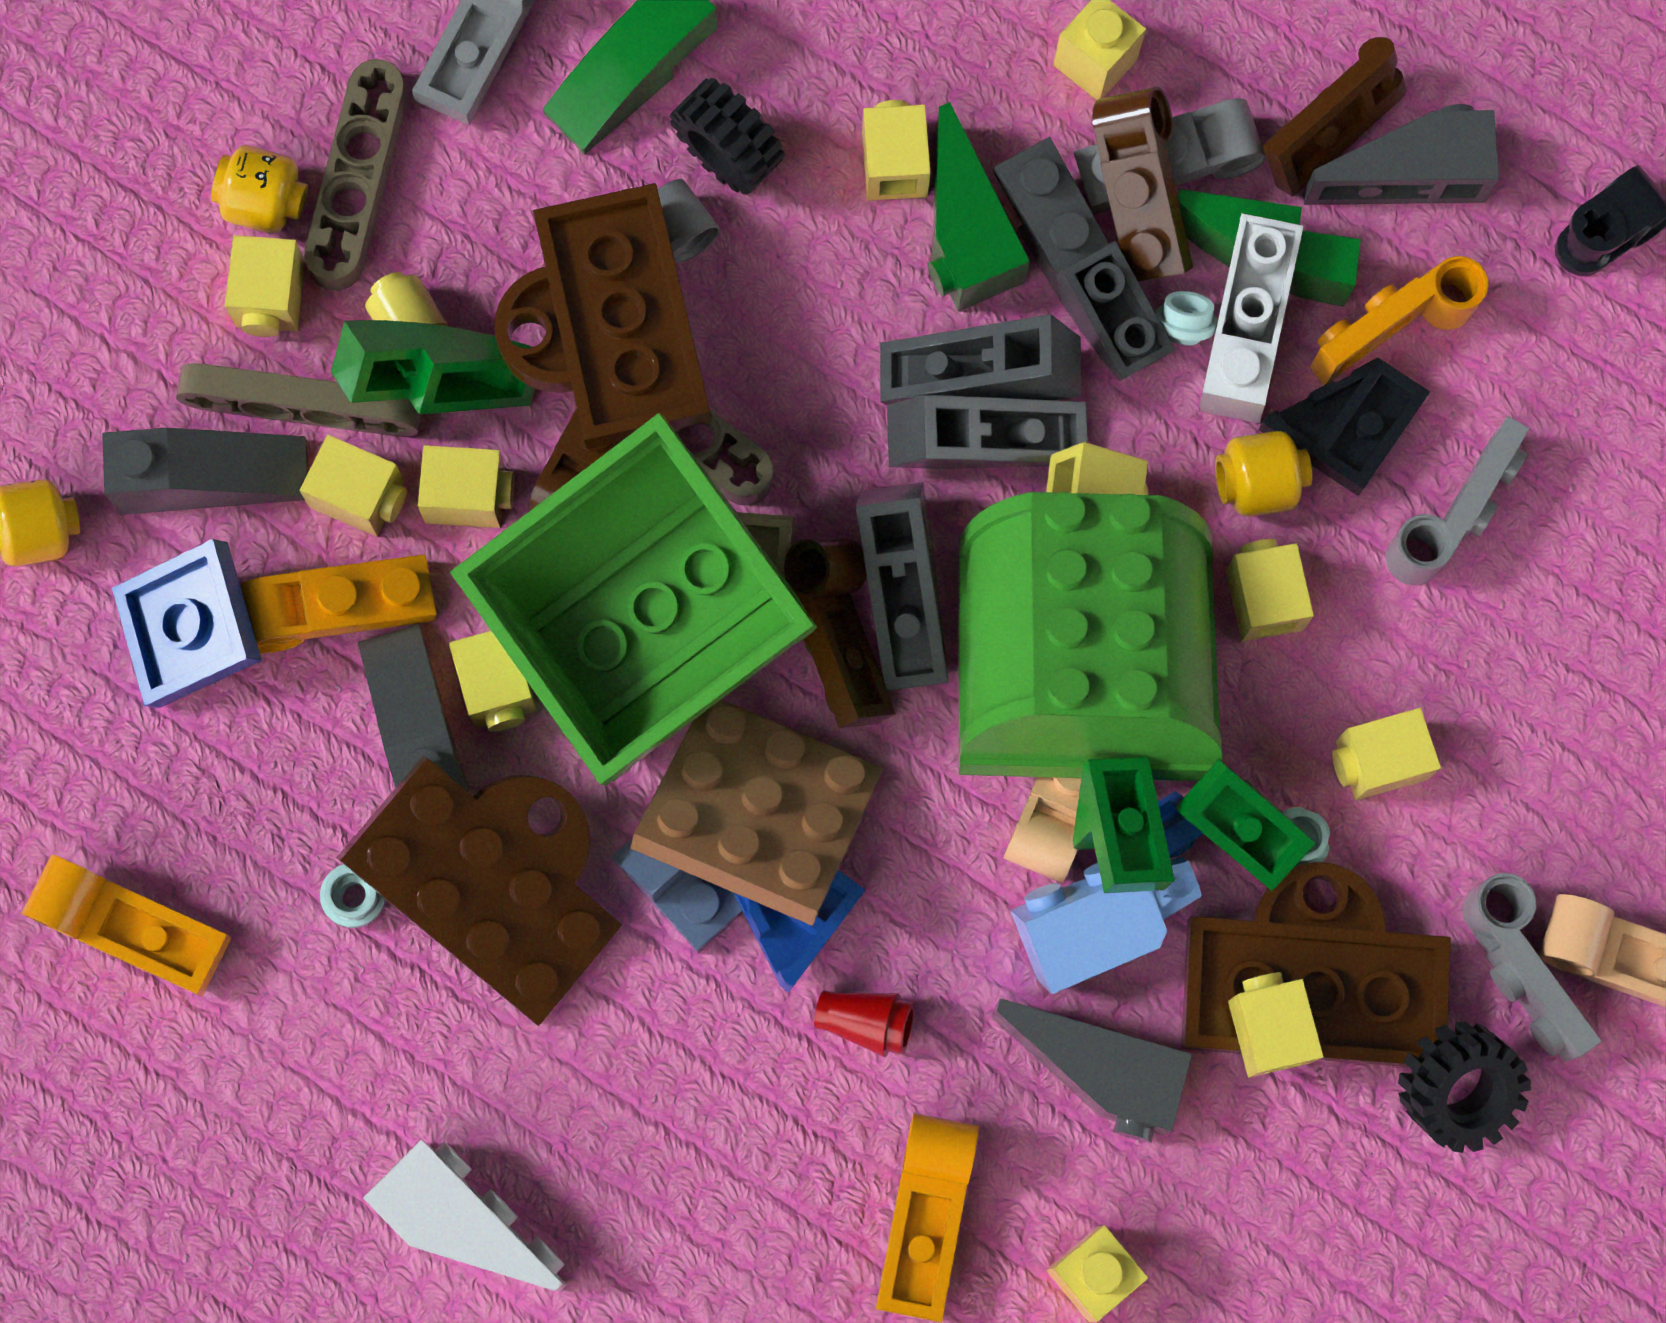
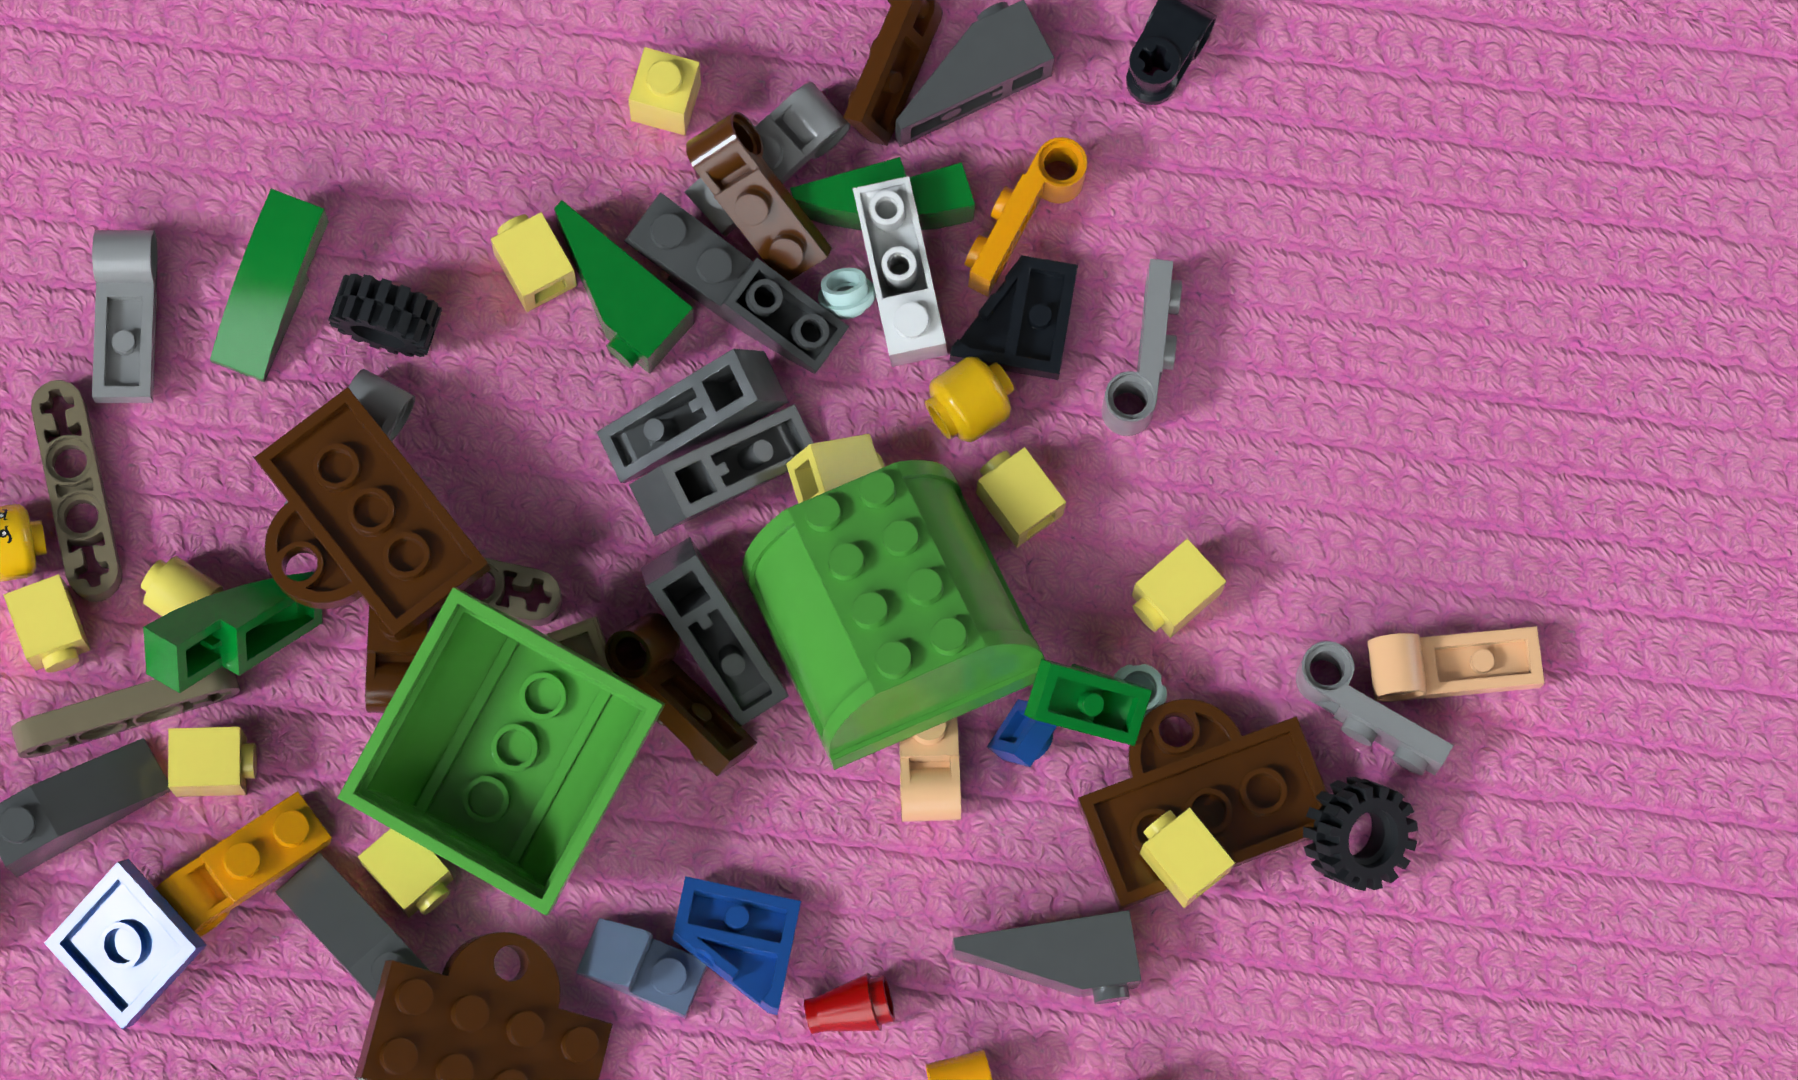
camera: 25 degrees left, 0 degrees up
light yellow brick [418,445,515,528] -> none
medium nougat plate [630,700,883,926] -> none
light blue hinge [1010,857,1202,994] -> none
green slope [1073,757,1175,894] -> none

